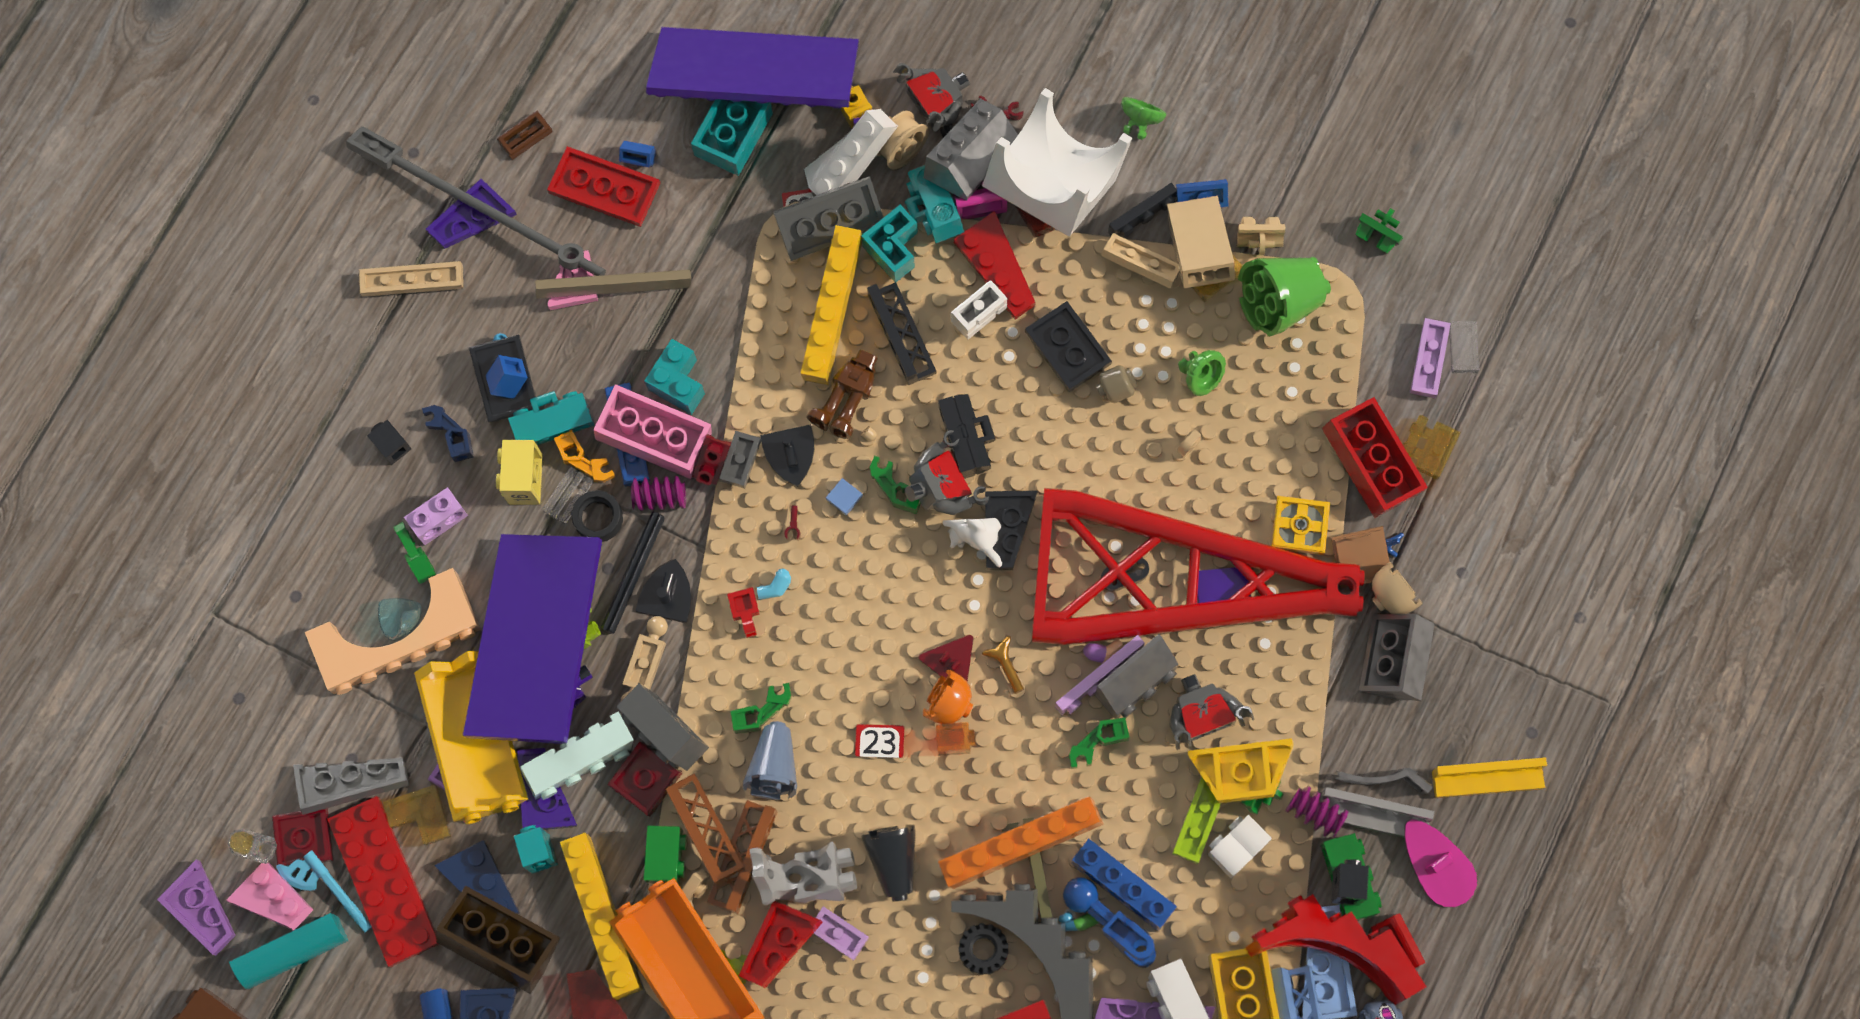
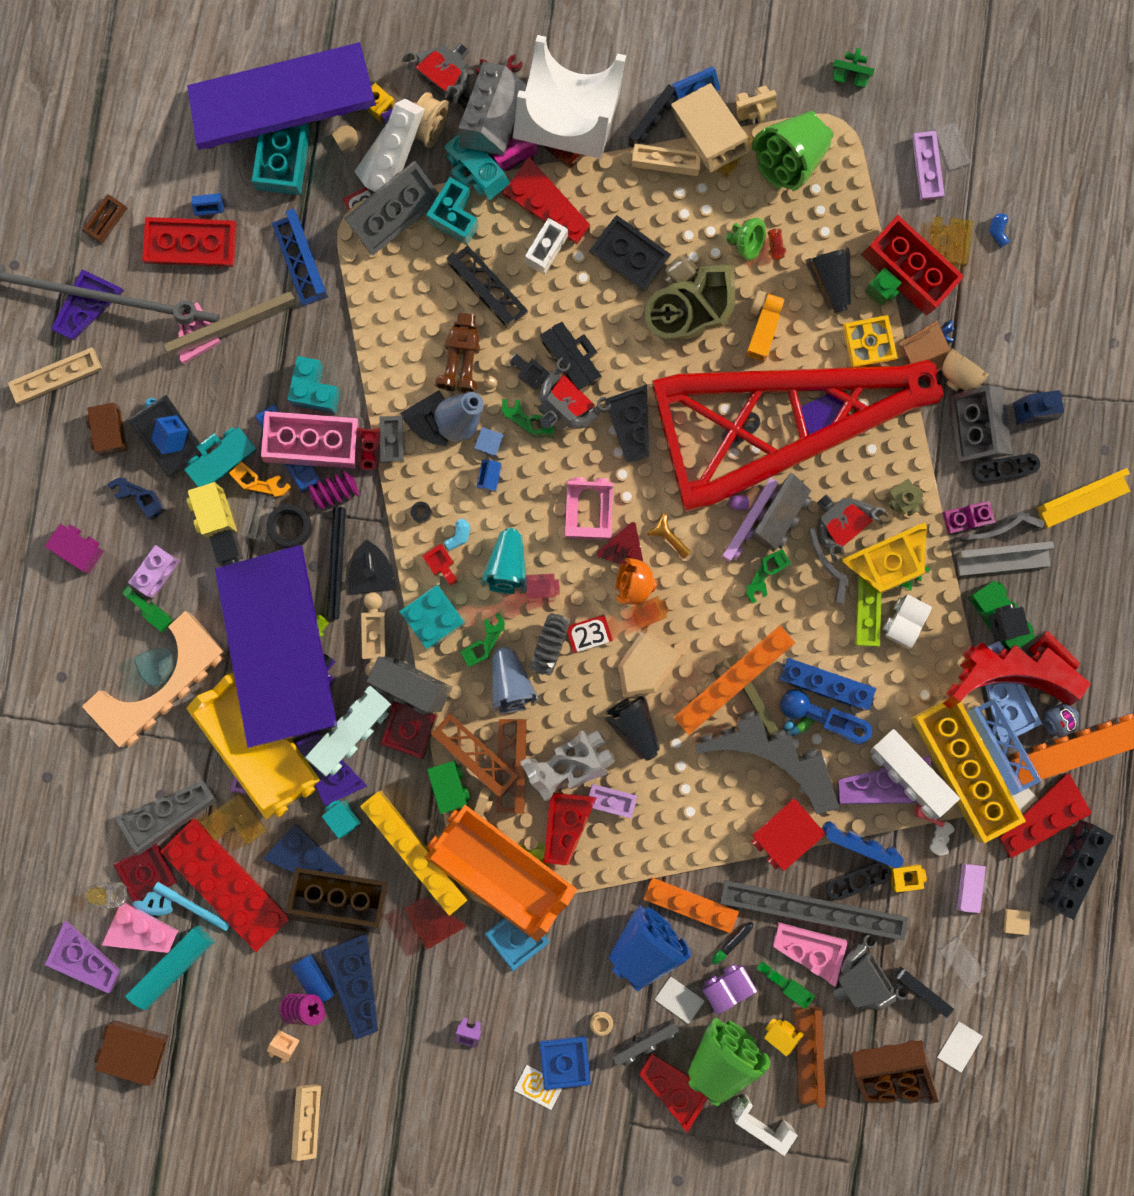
camera: 25 degrees left, 10 degrees up
black brick [367,419,412,465] -> none
dark red hand [784,505,801,541] -> none
yellow brick [800,225,862,385] -> none
white animal [943,518,1002,567] -> none
black tyre [959,923,1008,975] -> none
bright green hair [1121,97,1167,139] -> none
magenta piece [1285,786,1349,838] -> none
dark pink shield [1404,819,1477,907] -> none
none -> magenta brick [44,524,104,574]
none -> reddish brown brick [85,402,128,456]
none -> black brick [209,530,244,566]
none -> blue fence [272,209,328,306]
none -> tan tile [331,125,358,154]
none -> teal brick [400,584,466,651]
none -> black bush [410,501,432,523]
none -> sand blue cone [434,392,484,442]
none -> blue piece [476,460,502,493]
none -> teal cone [481,528,528,594]
none -> black plate [510,353,550,391]
none -> clear pink brick [526,574,560,603]
none -> dark grey gear [530,613,570,676]
none -> bright pink panel [565,477,614,541]
none -> tan tile [618,628,682,698]
none -> olive piece [645,265,736,340]
none -> light orange leg [745,294,784,362]
none -> clear red pin [767,229,787,260]
none -> black cone [805,247,851,313]
none -> flat silver piece [808,527,848,604]
none -> green brick [865,267,902,306]
none -> olive brick [885,478,924,517]
none -> magenta slope [942,501,995,535]
none -> black beam [972,454,1040,483]
none -> blue arm [989,213,1010,248]
none -> dark blue torso [1013,390,1064,425]

